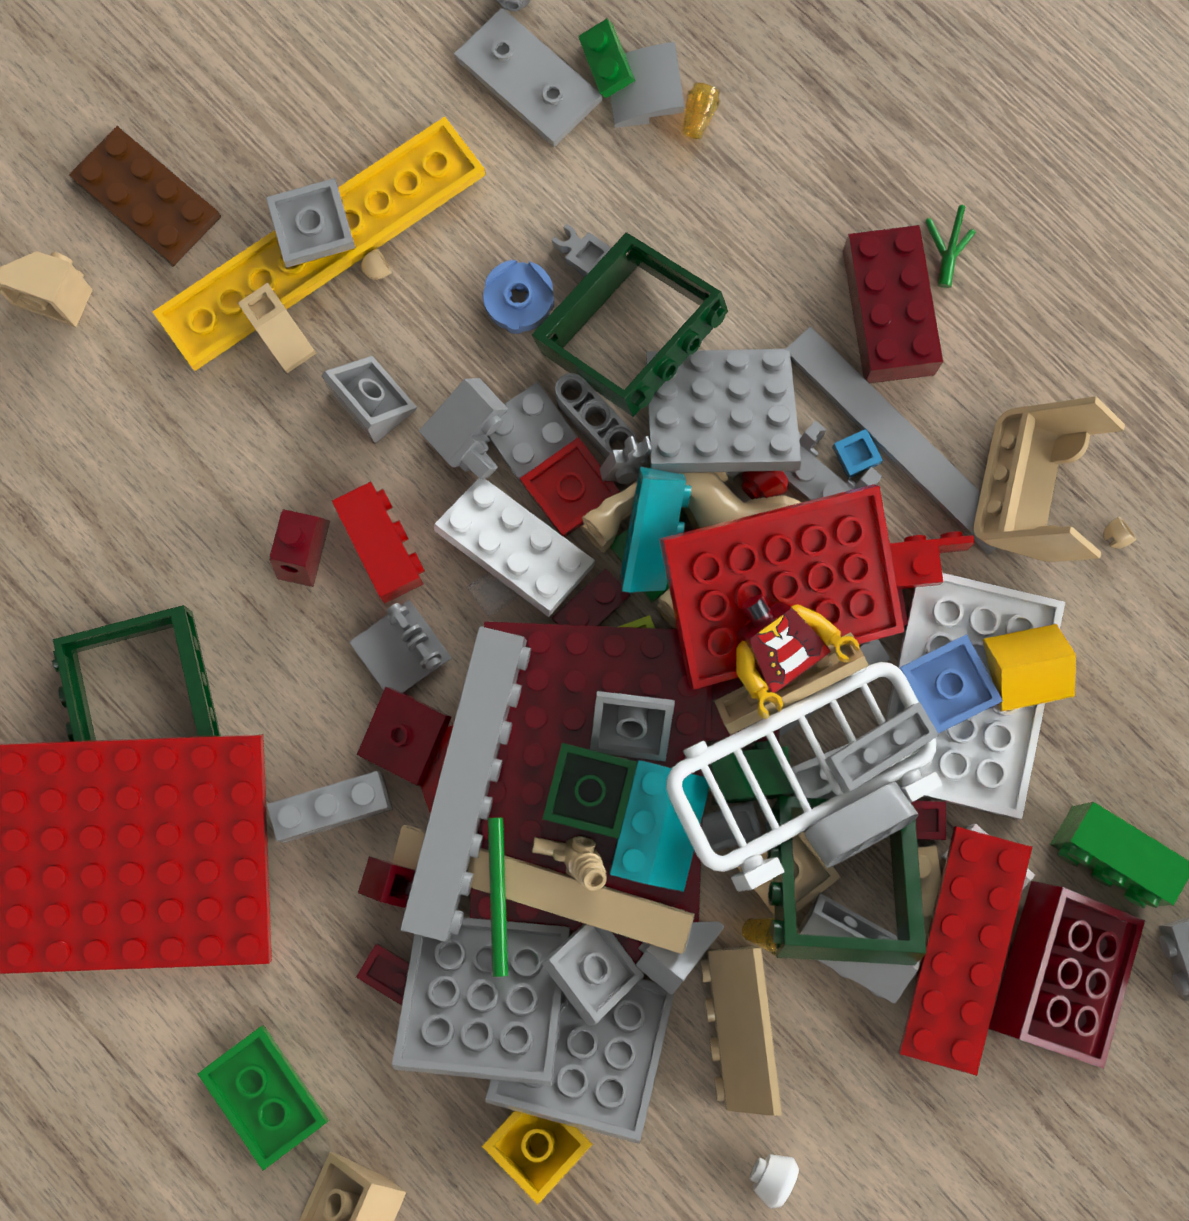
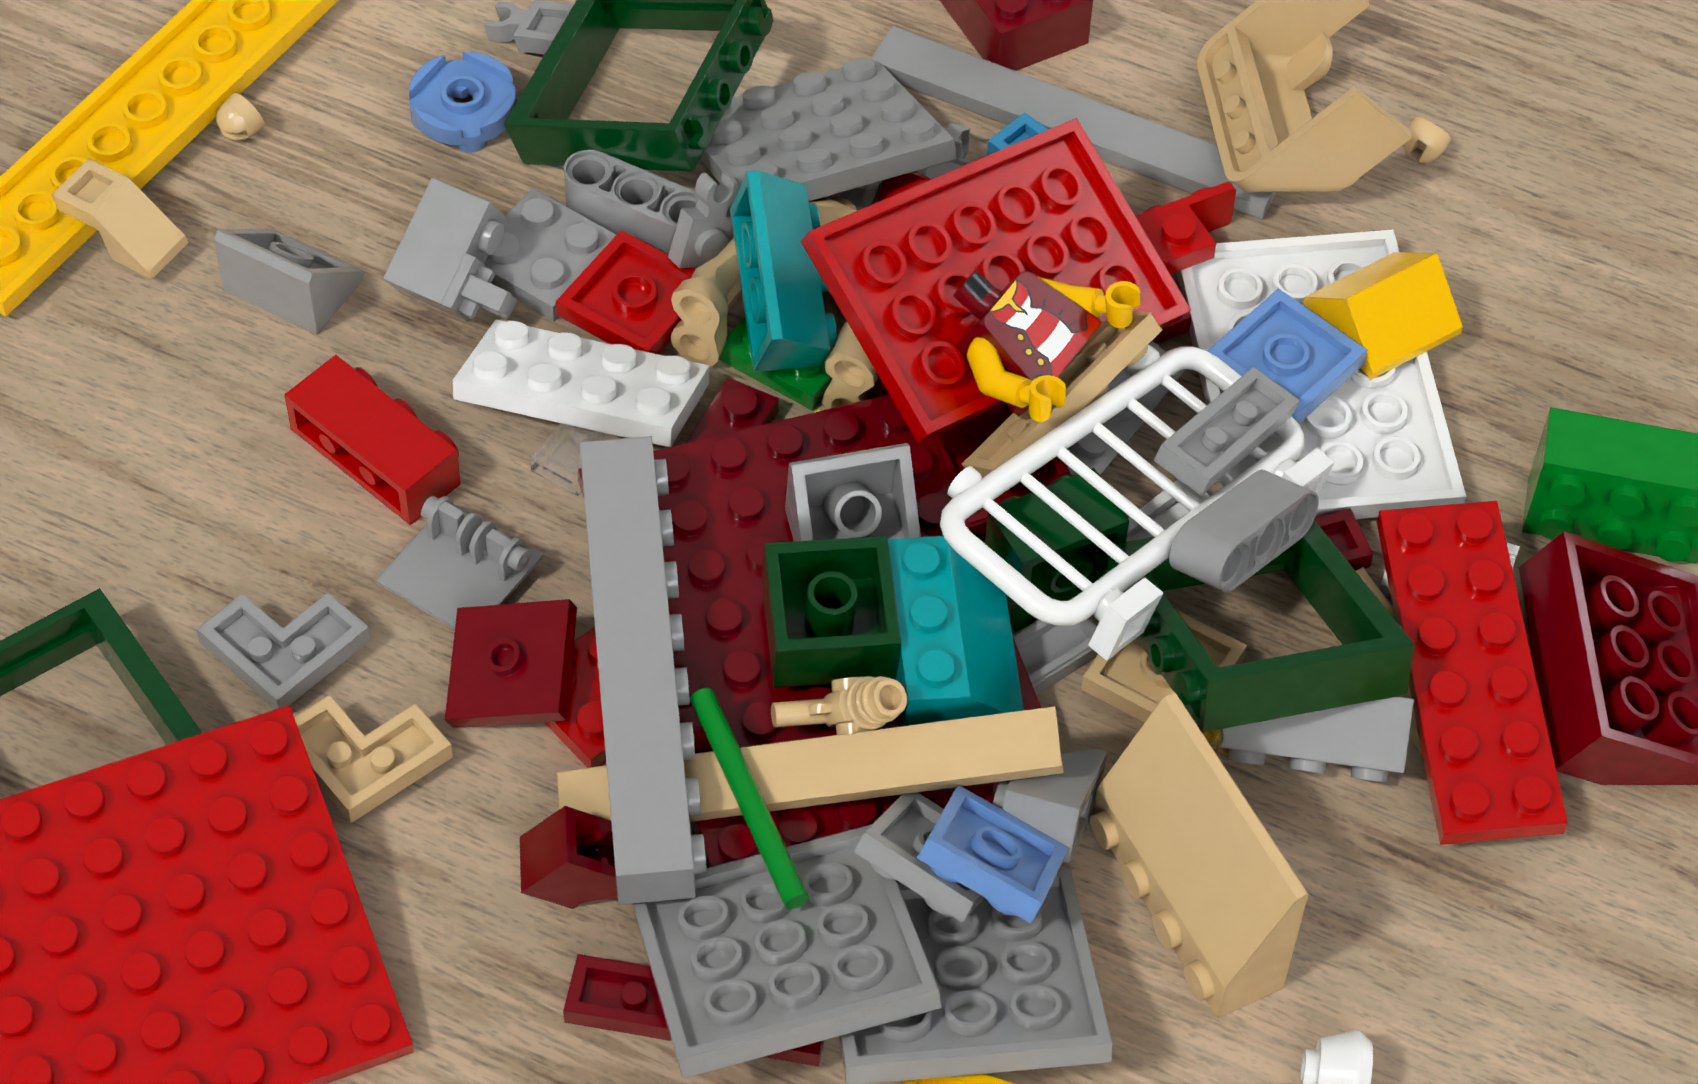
camera: 25 degrees left, 25 degrees down
light grey plate [266,178,356,267] -> none
light grey brick [267,771,393,843] -> none
dark red torso [270,509,330,587] -> none
none -> light grey plate [197,592,371,709]
none -> tan plate [294,695,453,823]
none -> medium blue plate [917,785,1069,923]

